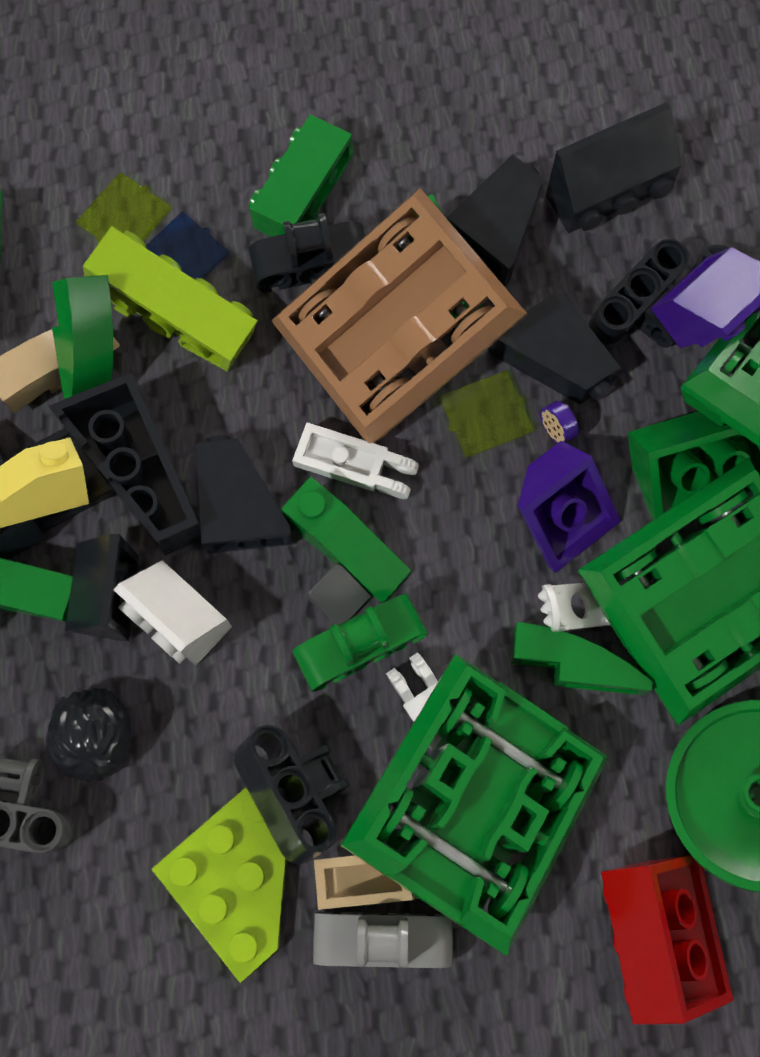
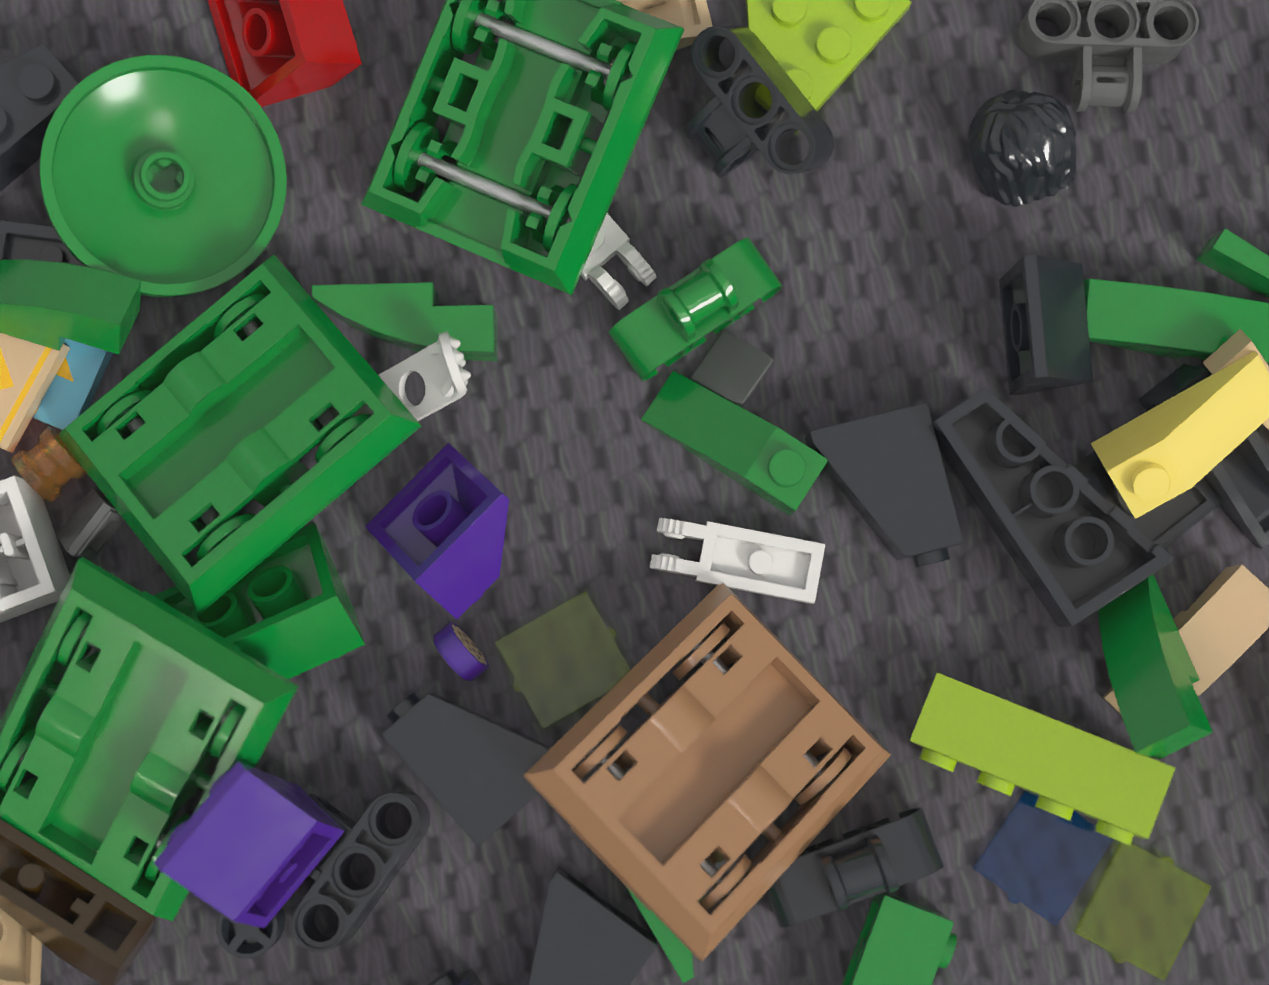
camera: 165 degrees right, 10 degrees up
white slope [114,560,232,666] -> none

